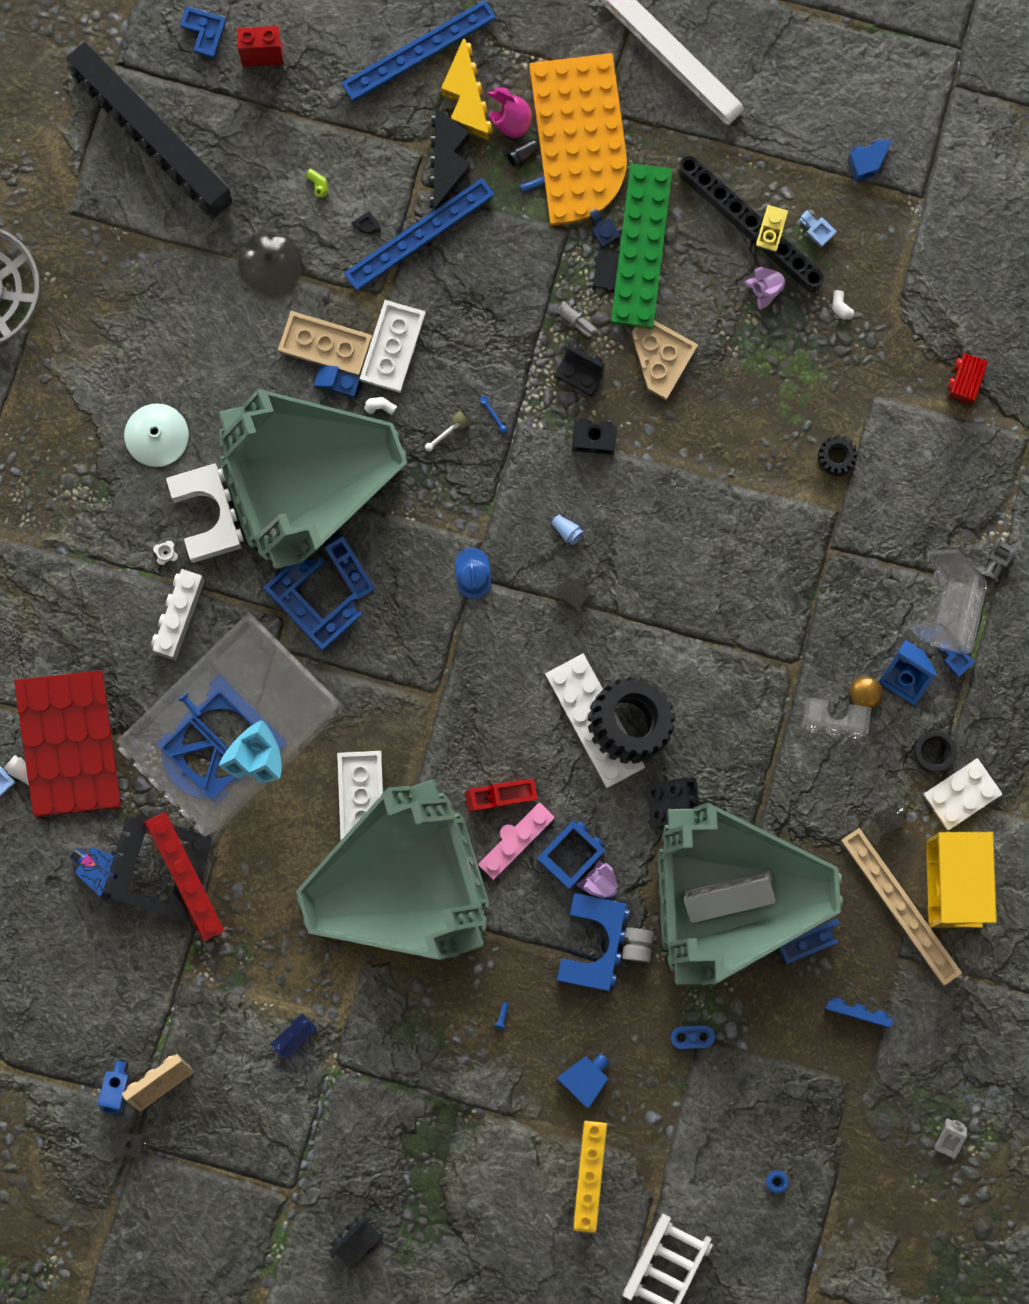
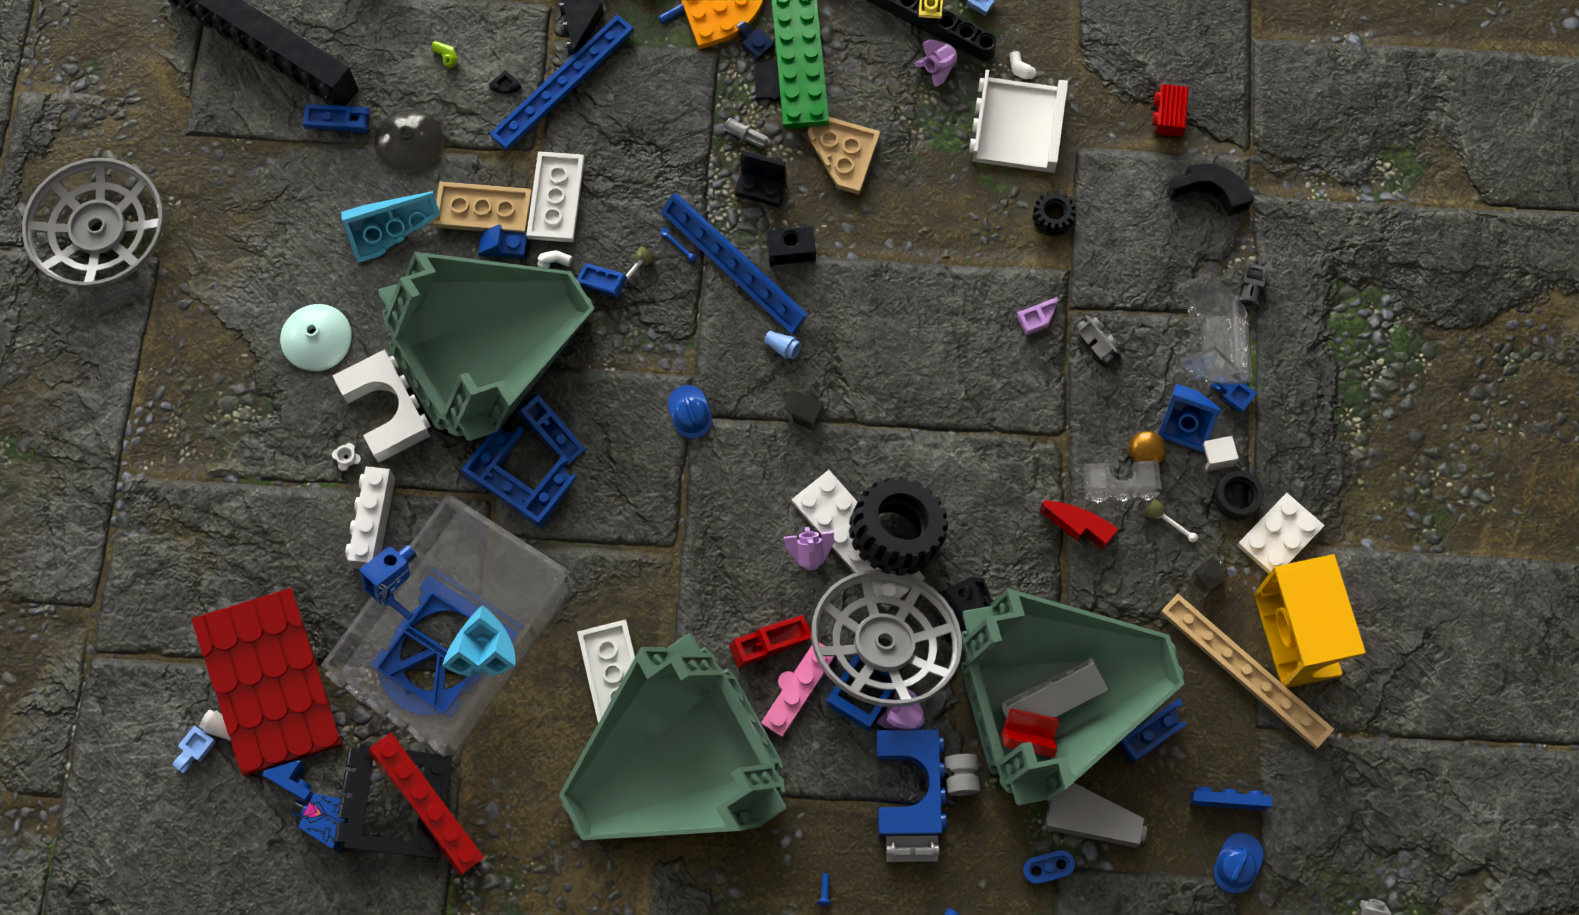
camera: 10 degrees left, 10 degrees down
none -> blue slope [262,761,314,803]
none -> blue plate [303,104,370,134]
none -> medium azure wedge [341,191,440,263]
none -> blue torso [359,545,417,605]
none -> blue plate [577,263,628,298]
none -> blue plate [661,193,808,334]
none -> lavender brick [784,527,834,570]
none -> light grey dish [811,569,962,707]
none -> light grey hinge [886,835,939,862]
none -> white panel [969,70,1068,173]
none -> red panel [1001,709,1059,758]
none -> lavender tile [1016,297,1058,336]
none -> red slope [1040,500,1118,550]
none -> light grey slope [1044,783,1147,848]
none -> light grey hinge [1076,315,1121,363]
none -> hinge [1143,498,1198,543]
none -> black arch [1167,163,1254,217]
none -> white panel [1203,436,1239,472]
none -> blue piece [1213,833,1264,894]

